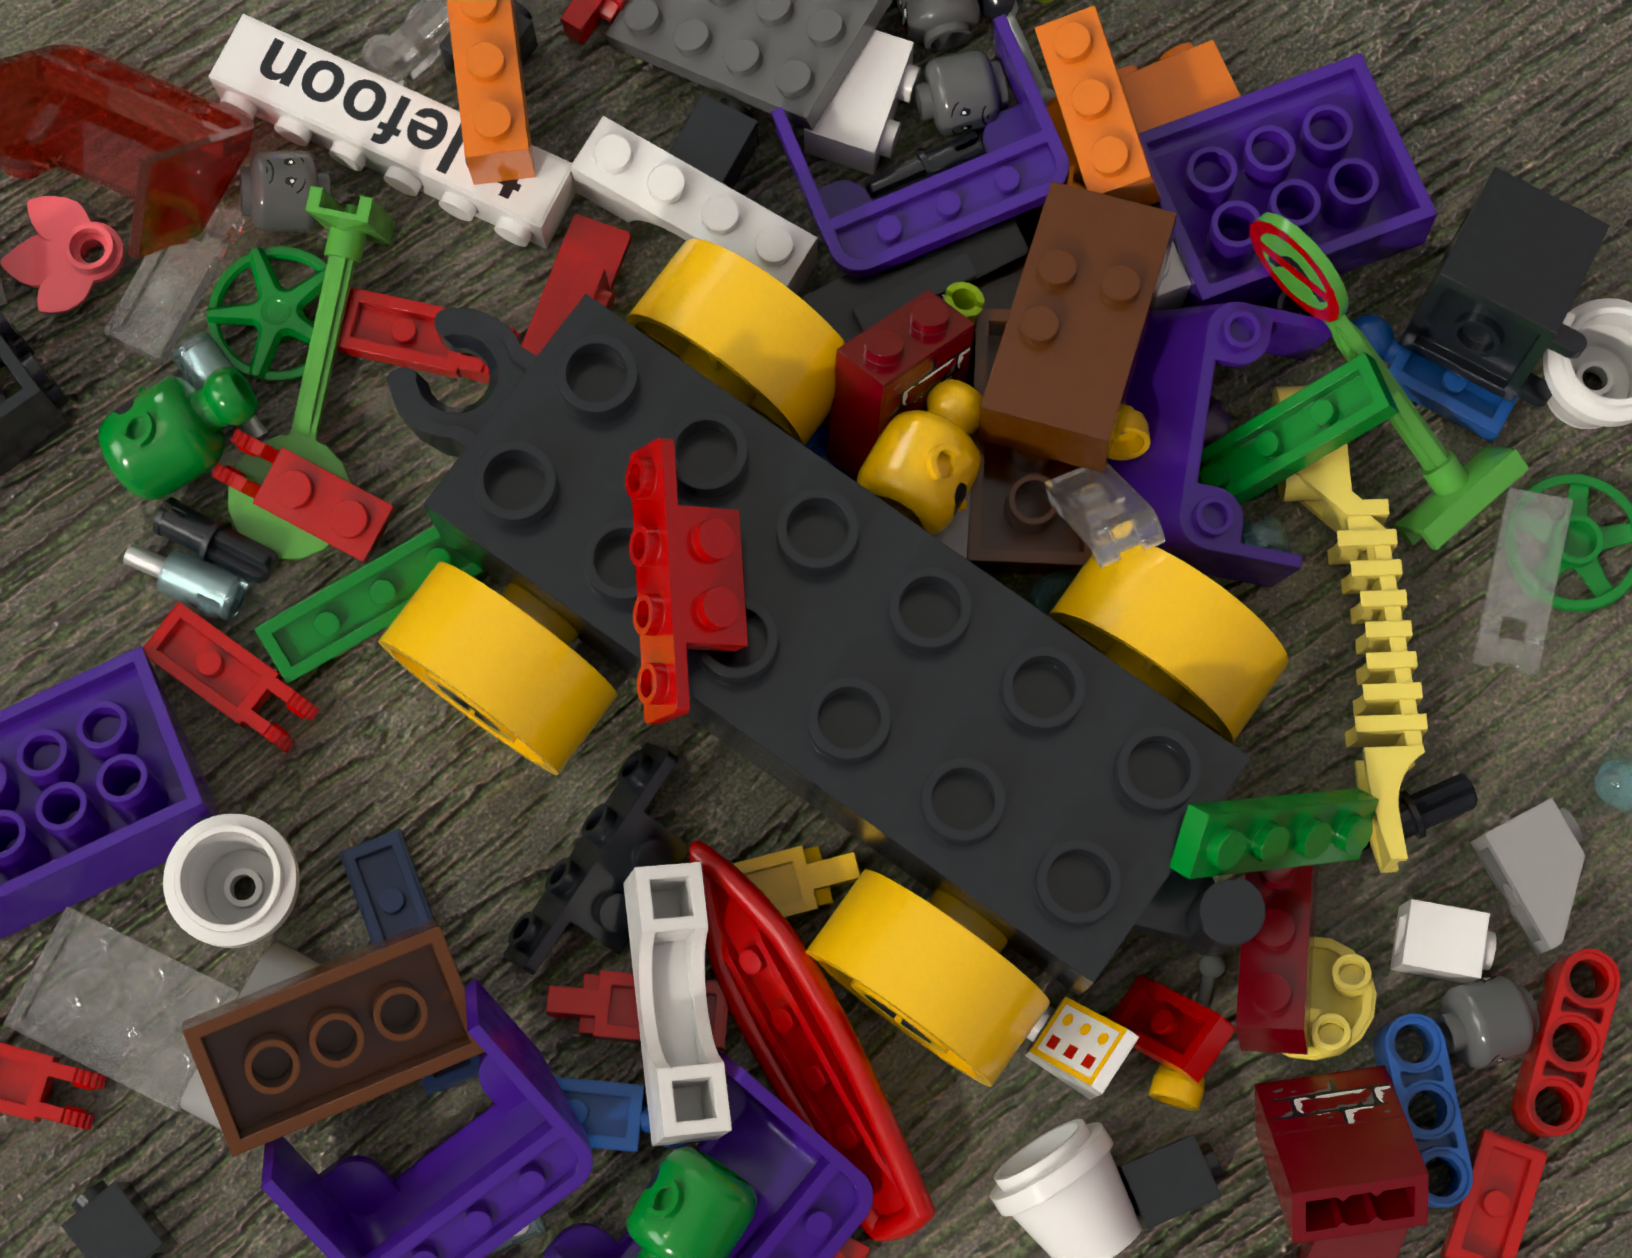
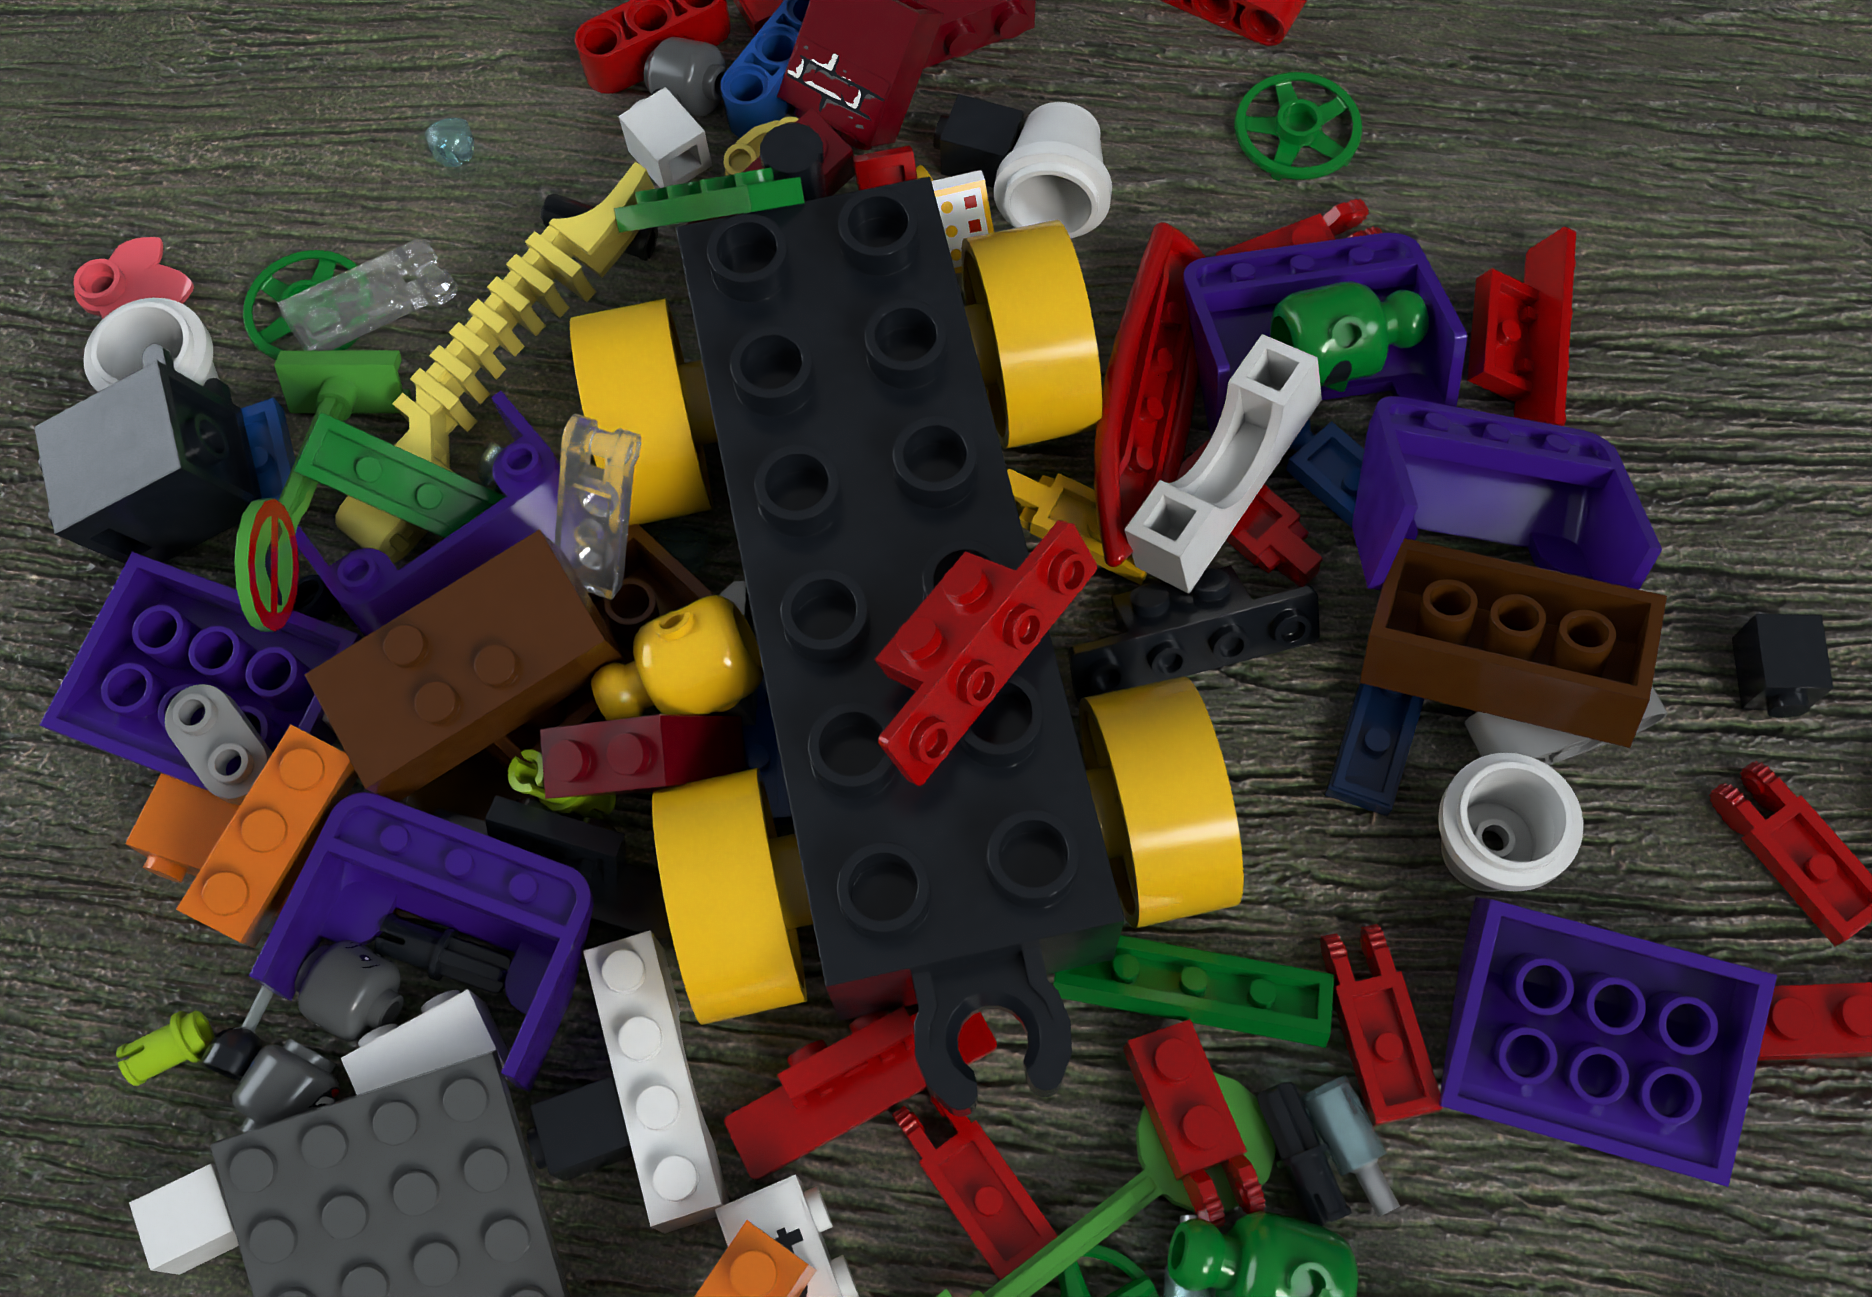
camera: 135 degrees left, 10 degrees down
clear plate [3,906,241,1113] -> none
light grey slope [1470,798,1585,956] -> none
none -> light grey plate [165,684,273,805]

